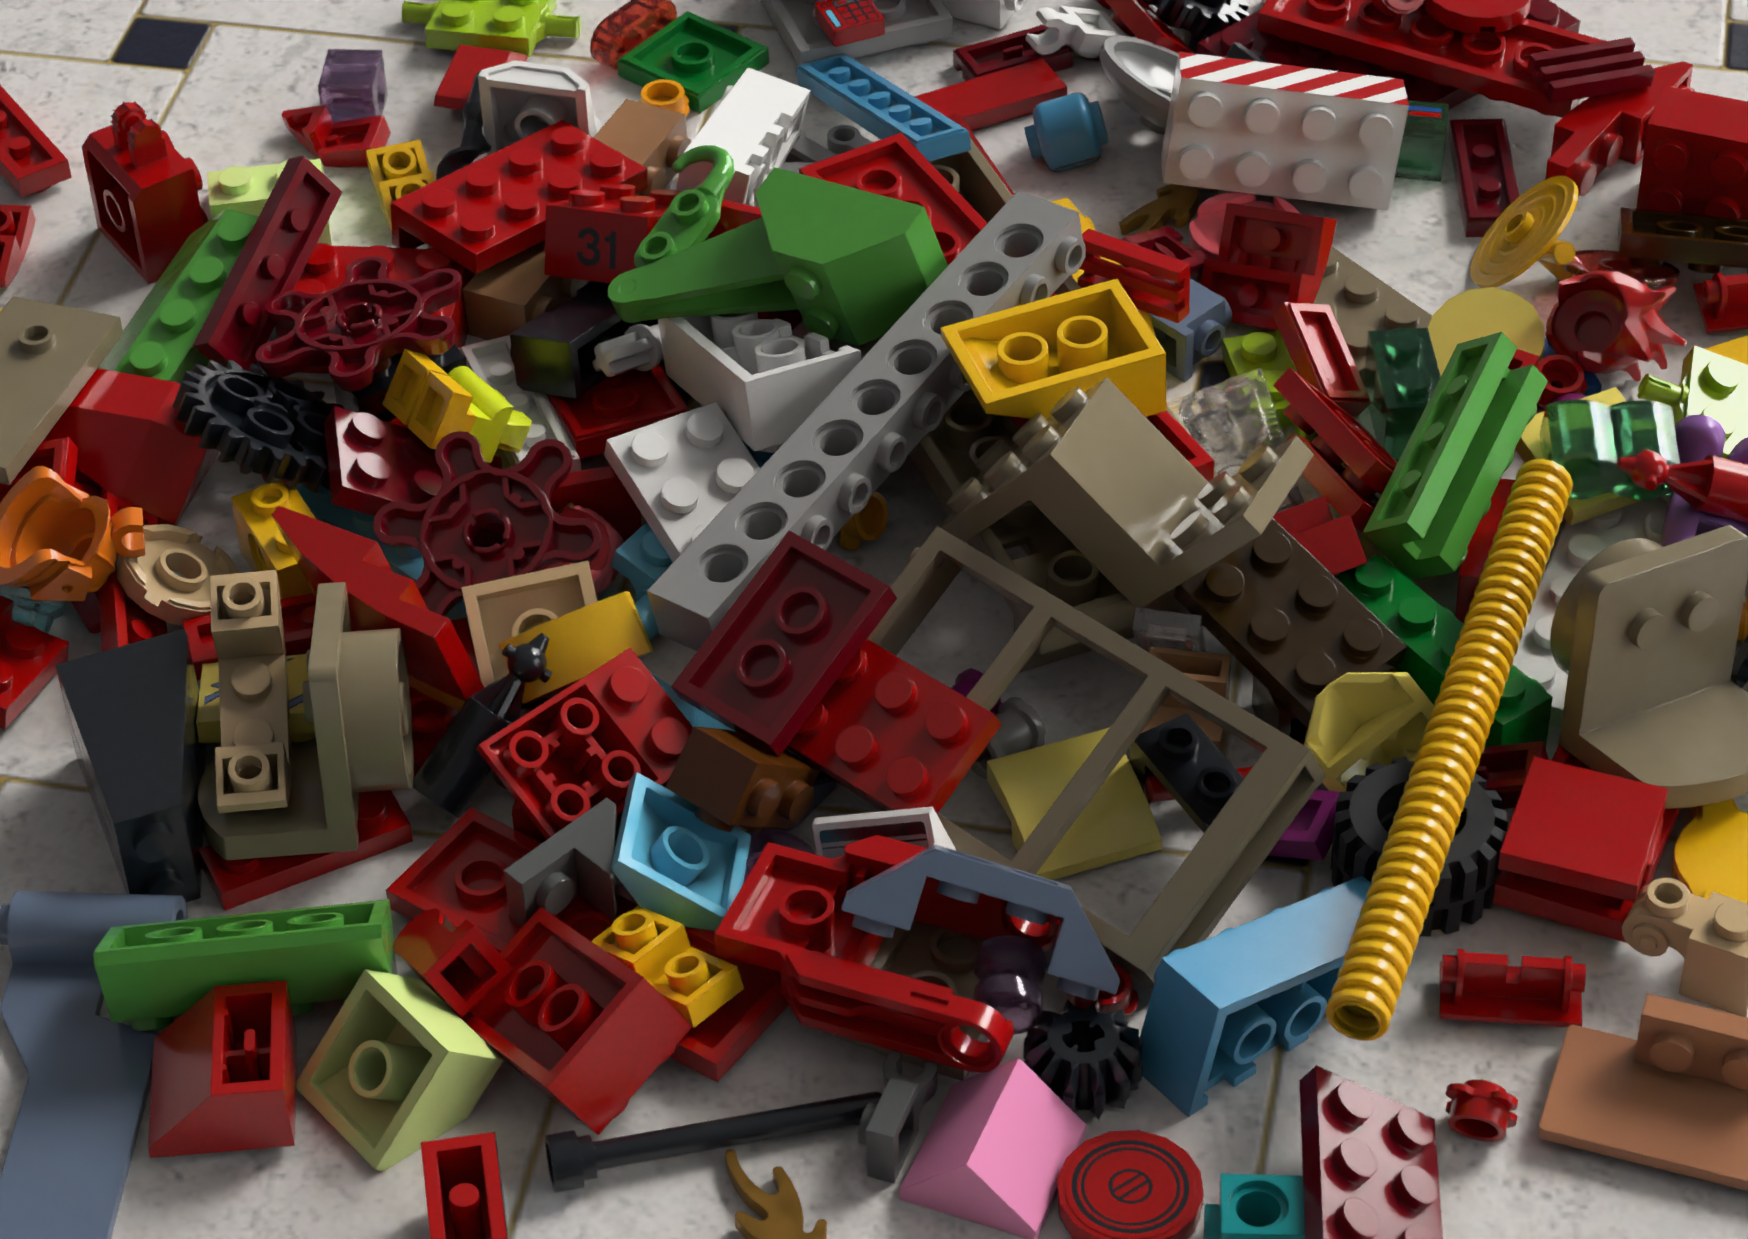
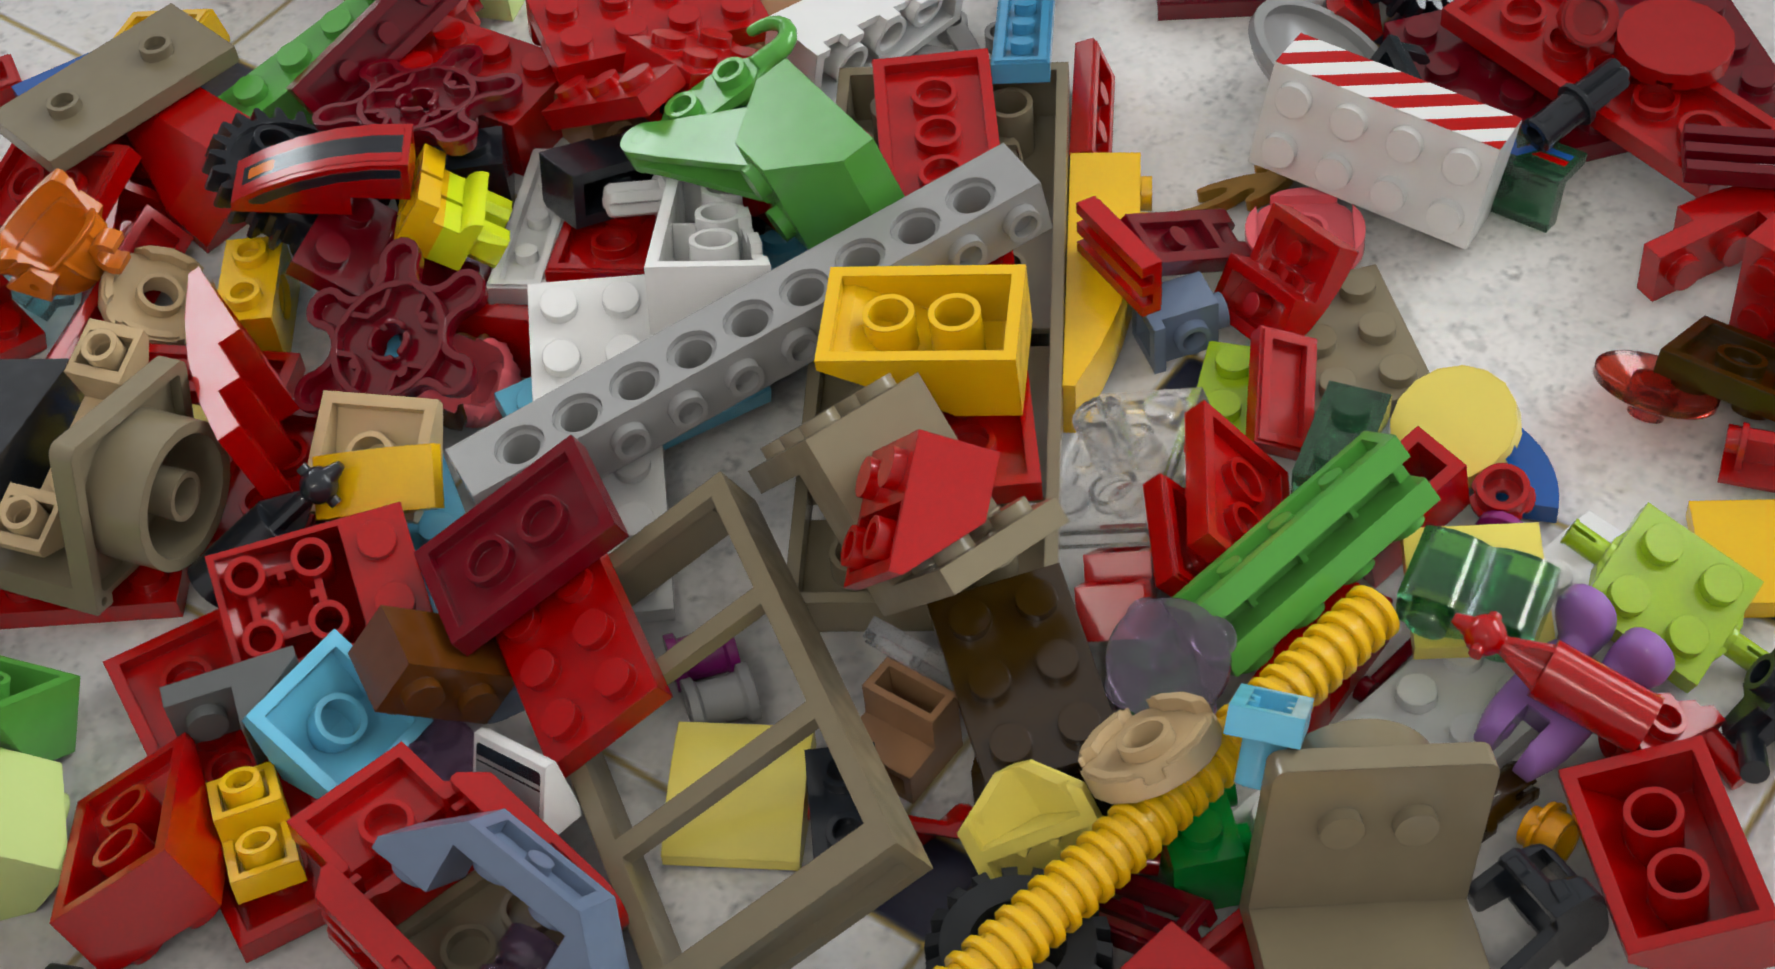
camera: 30 degrees right, 5 degrees up
red leg [393,908,513,1018] -> none
plate [839,491,888,551] -> none
red tile [914,58,1067,131] -> none
dark azure head [1024,92,1110,172] -> none
magenta plate [1268,790,1340,860] -> none
dark red tile [1448,119,1519,237] -> none
yellow shield [1470,176,1578,288] -> none
red hair [1545,271,1687,382] -> none
none -> red slope [231,124,416,215]
none -> red plate [541,63,687,131]
none -> red slope [840,429,1000,591]
none -> tan tile [1078,692,1222,804]
none -> clear purple piece [1104,597,1237,714]
none -> medium azure tile [1223,683,1314,790]
none -> black axle [1521,58,1631,152]

